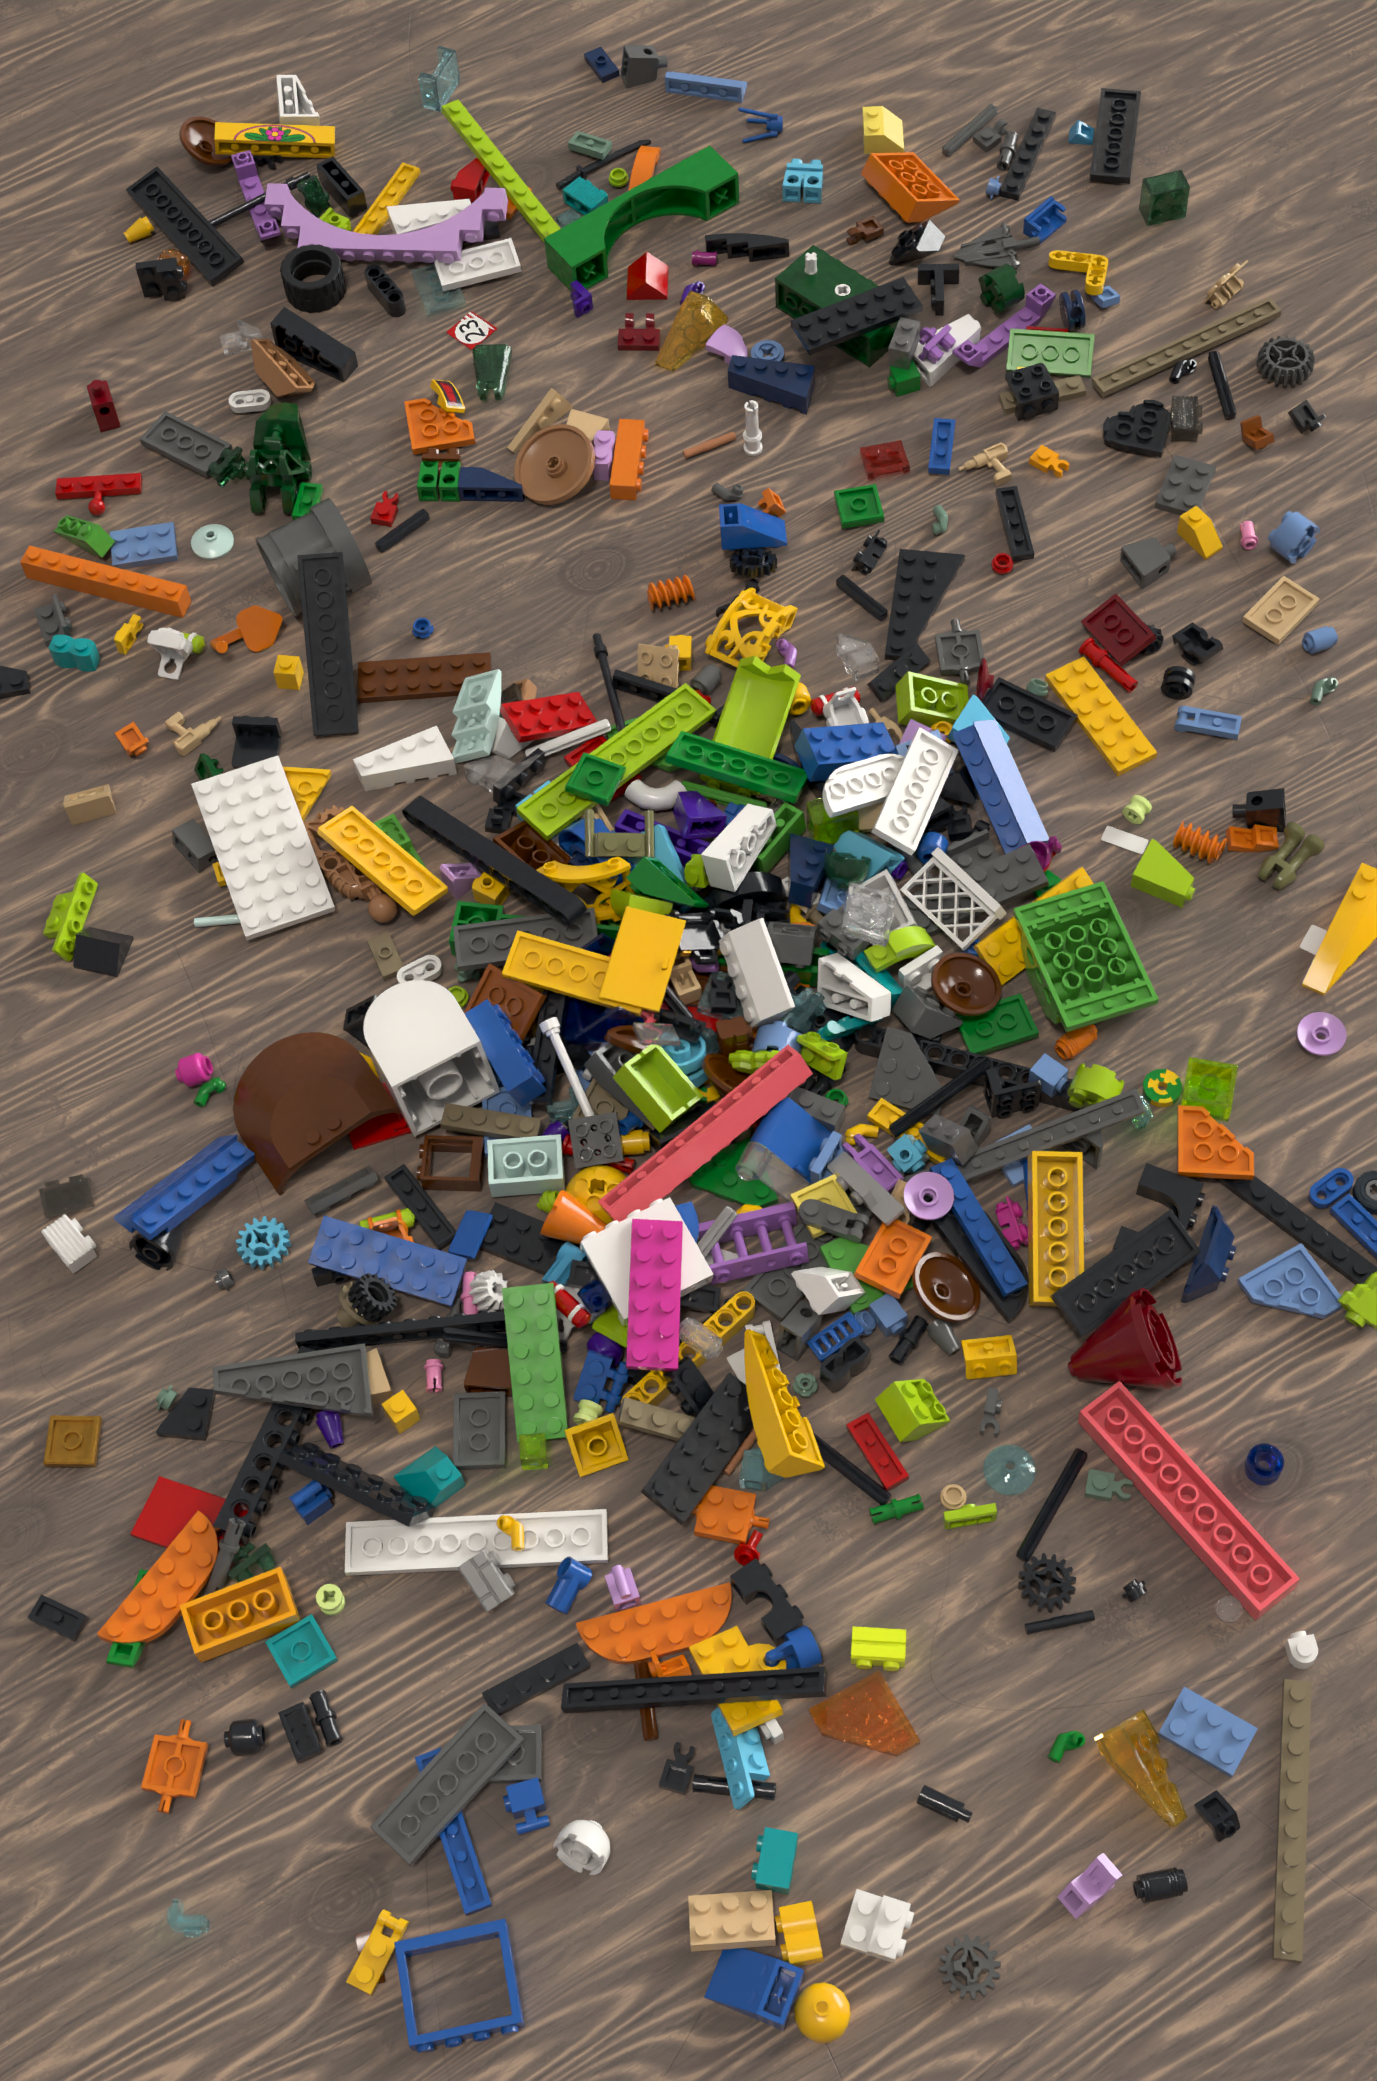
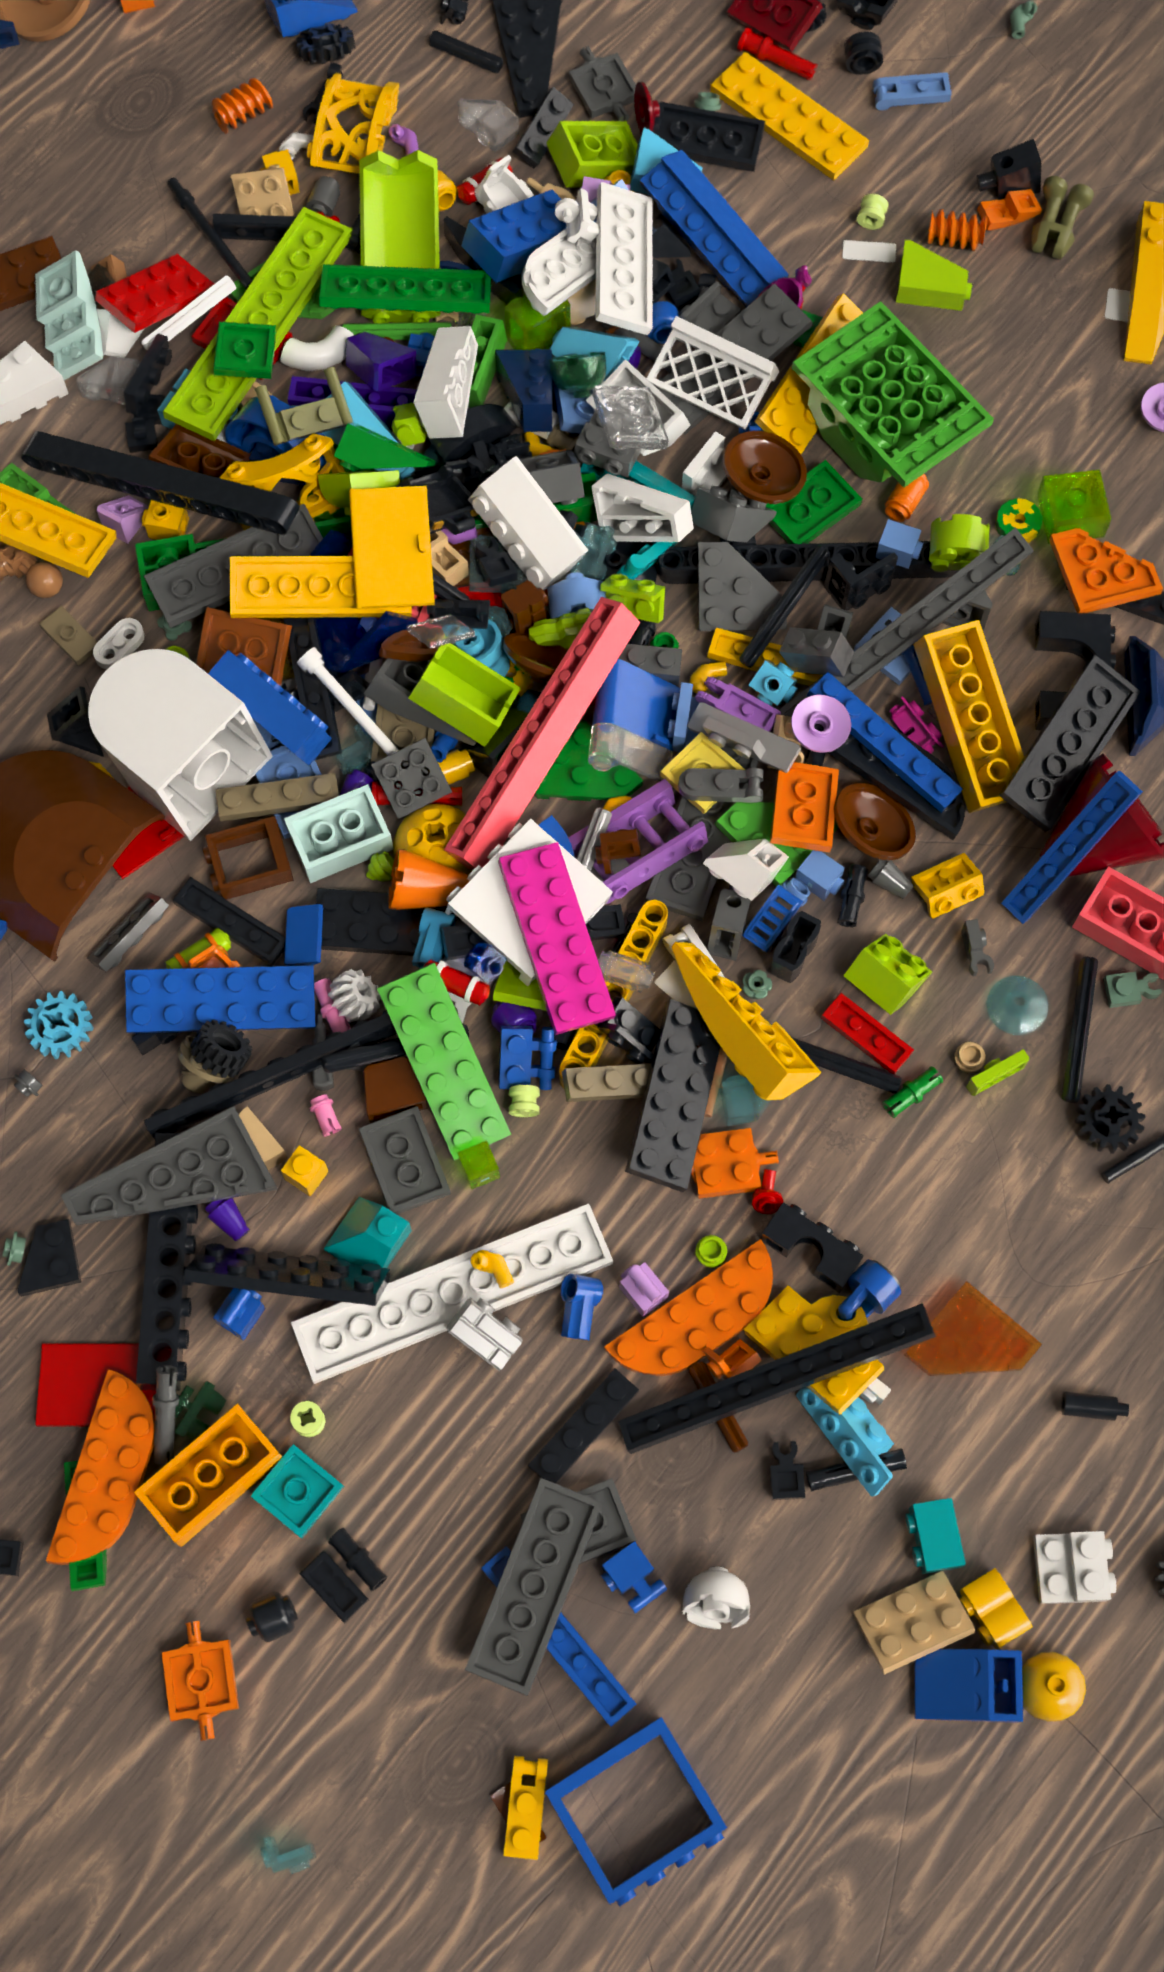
camera: 25 degrees left, 10 degrees up
yellow slope [564,1413,629,1477] -> none
neon yellow brick [851,1626,906,1671] -> none
lime arch [864,926,936,973] -> none
none -> white arm [279,132,314,159]
none -> white hips [555,188,600,244]
none -> reddish brown bracket [595,829,641,874]
none -> lime plate [695,1235,727,1268]
none -> blue plate [1002,771,1143,924]

